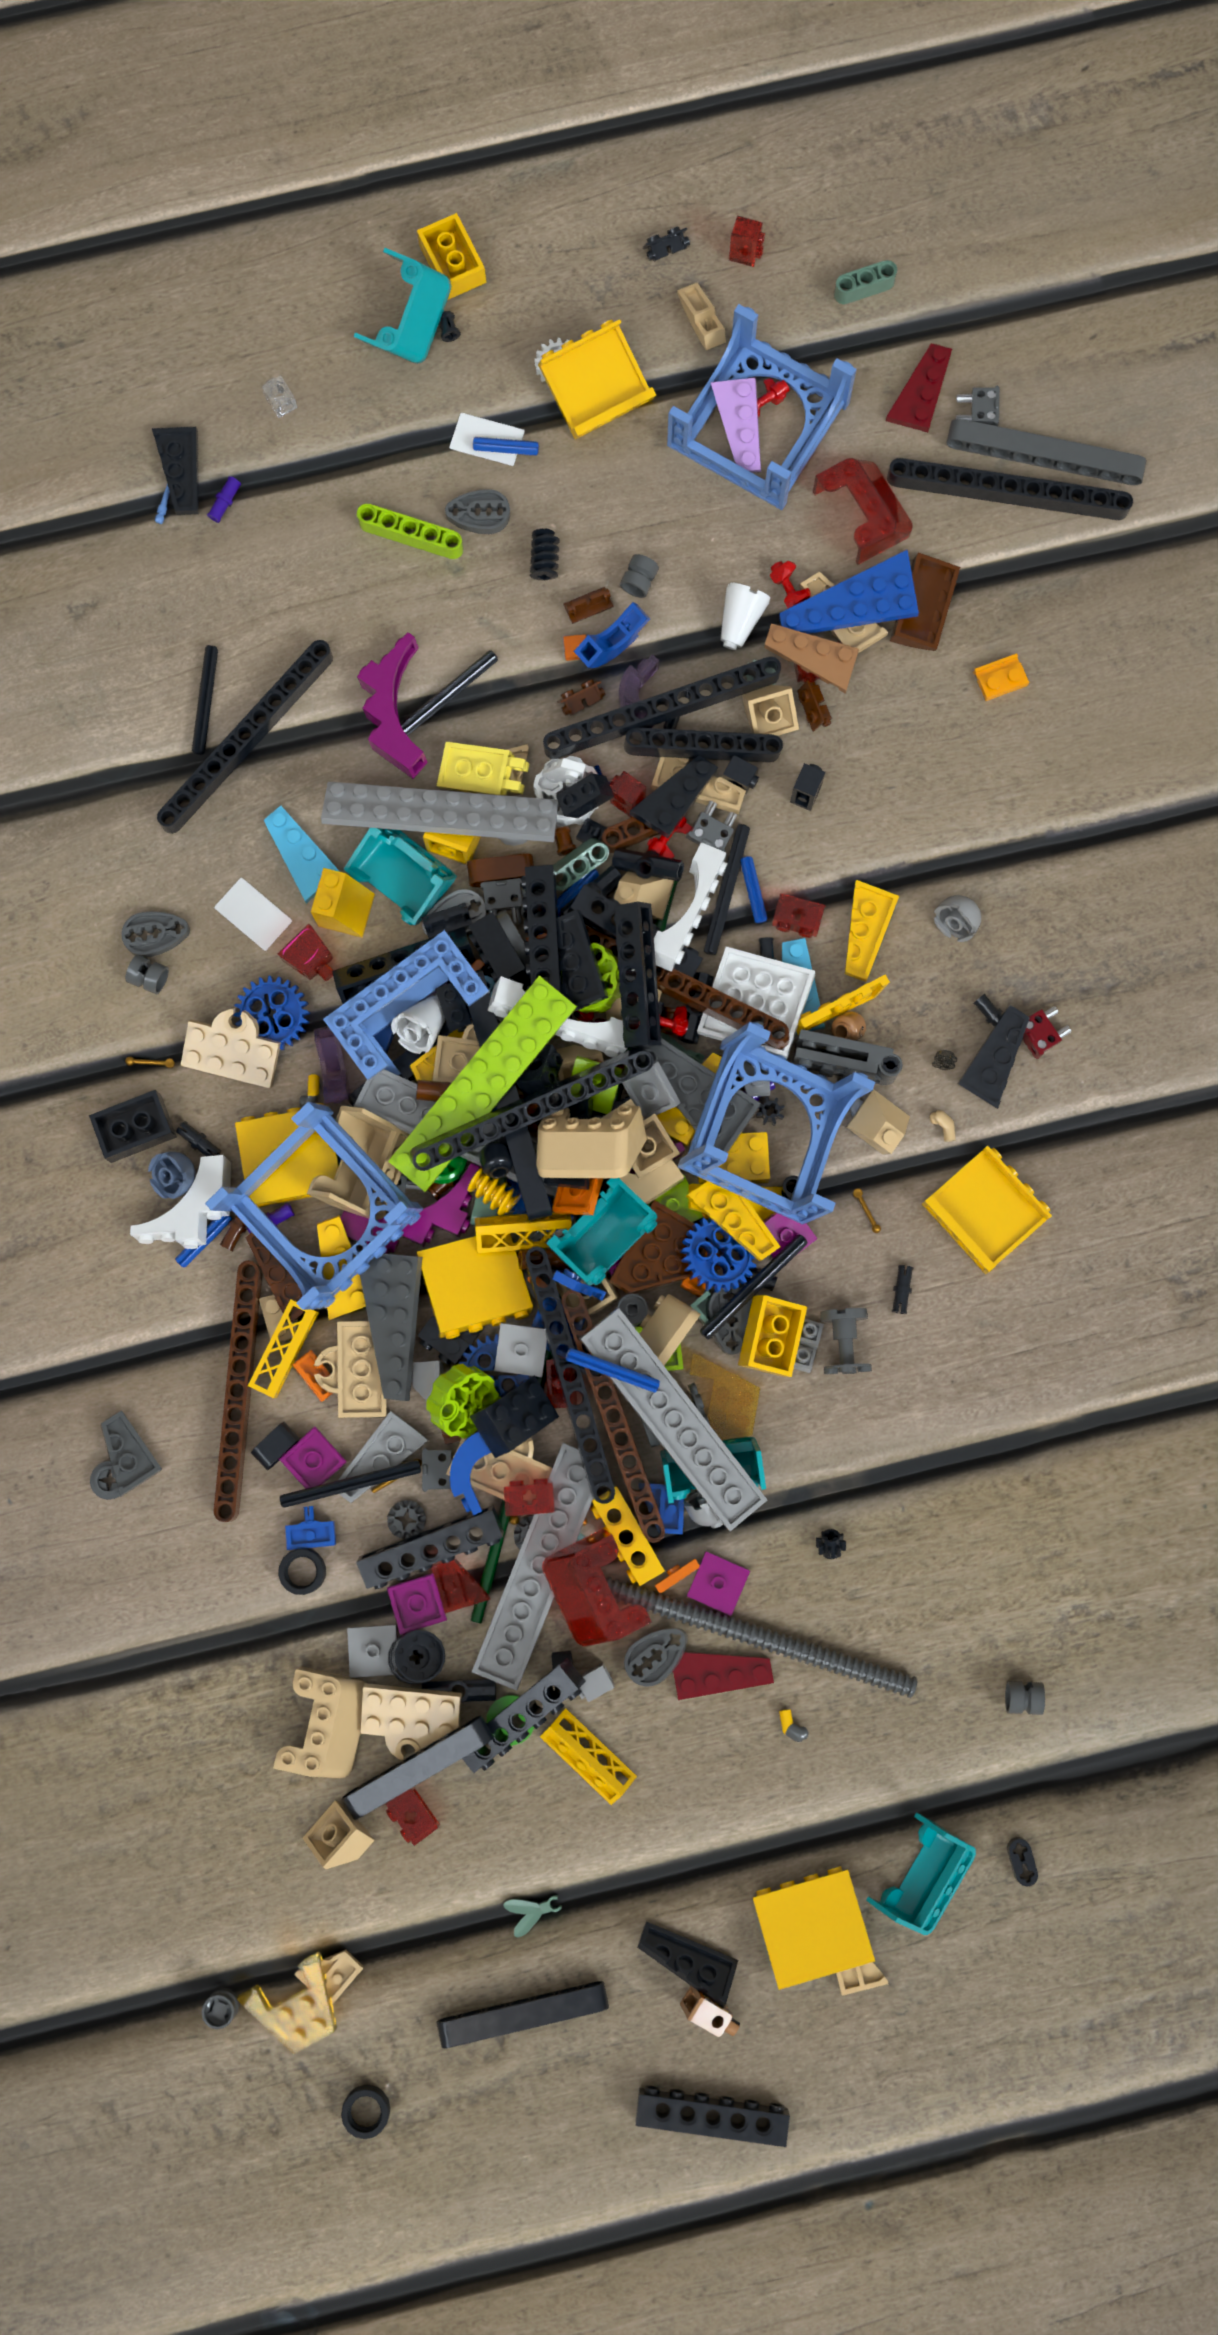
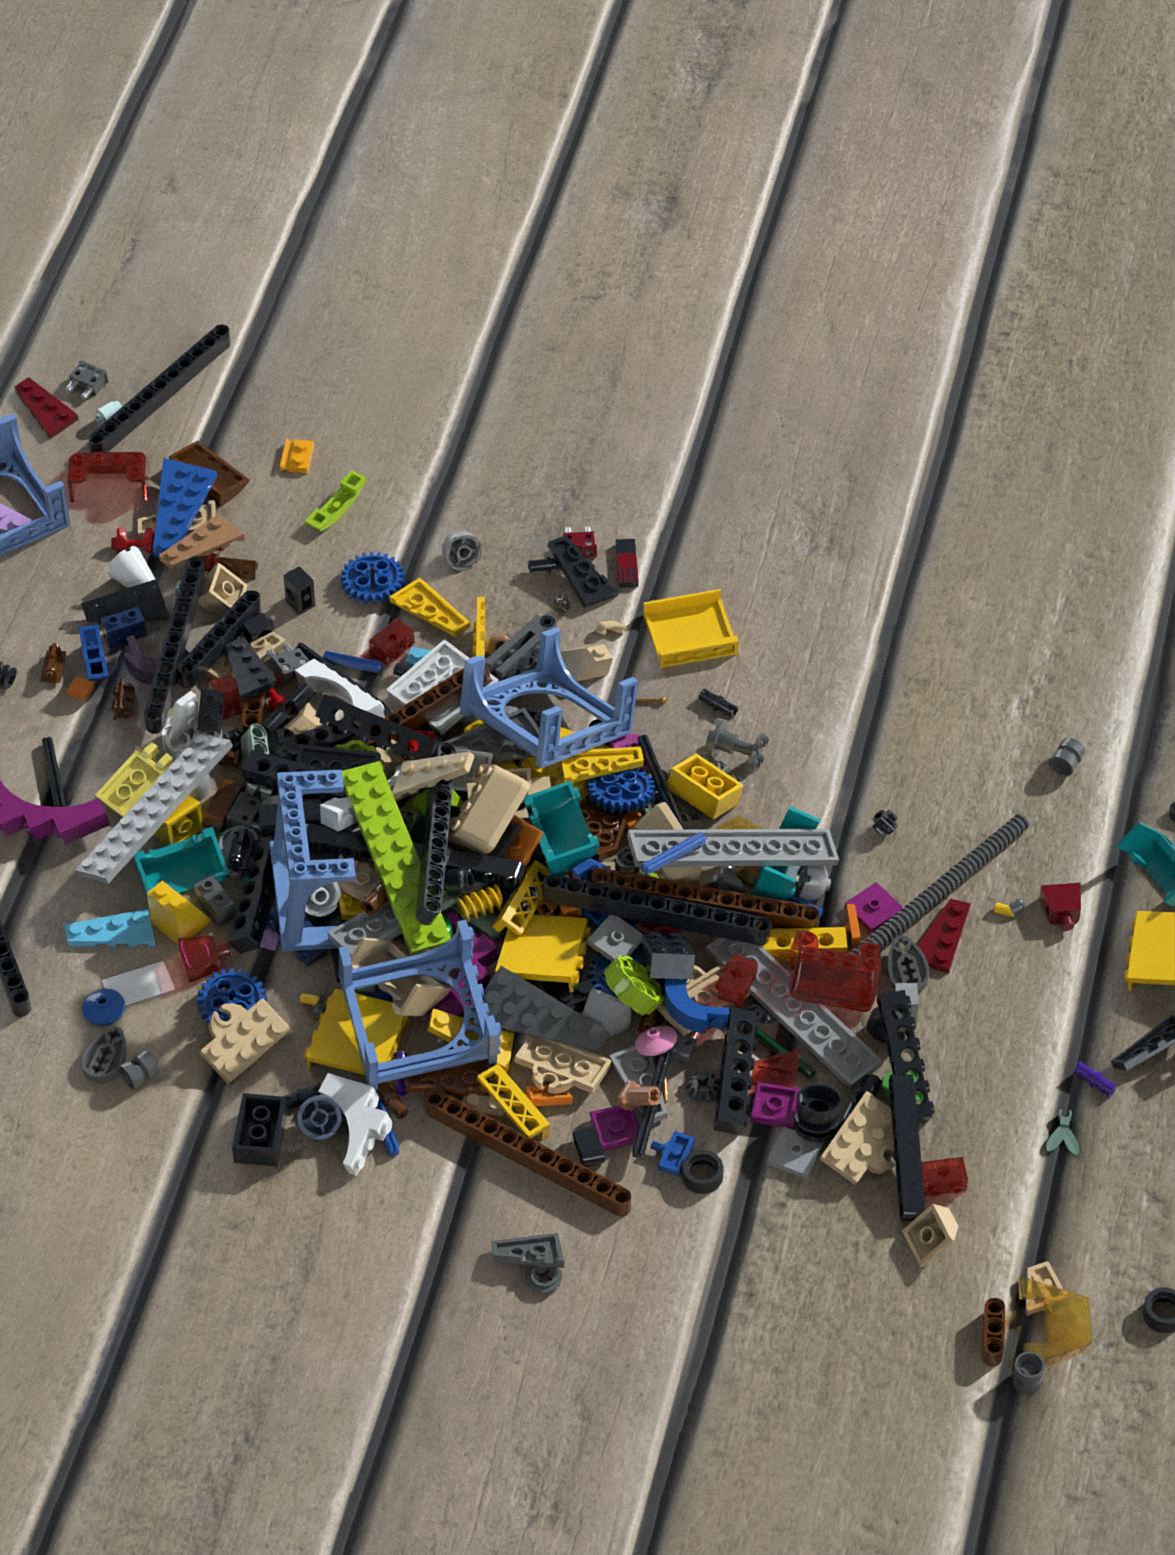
camera: 65 degrees left, 30 degrees down
pearl gold hinge [125,1057,175,1068] -> none
tan windscreen [273,1666,366,1778] -> none
clear purple arch [314,1027,350,1104] -> none
black beam [436,1981,609,2048] -> none
yellow fence [540,1708,637,1805] -> none
dark grey wheel [620,554,659,598] -> none
dark grey beam [946,419,1147,486] -> none
none -> black wing [81,579,169,622]
none -> blue dish [82,989,125,1026]
none -> light aqua brick [95,401,122,425]
none -> dark blue brick [101,607,147,648]
none -> dark grey brick [194,875,235,927]
none -> lime slope [305,470,367,532]
none -> blue gear [341,551,405,605]
none -> tan wing [392,751,474,800]
none -> tile [615,539,639,588]
none -> nougat piece [616,1081,661,1111]
none -> bright pink dish [635,1026,678,1056]
none -> reddish brown beam [982,1297,1005,1367]
none -> dark red torso [1039,882,1081,931]
none -> dark purple pin [1073,1061,1117,1097]

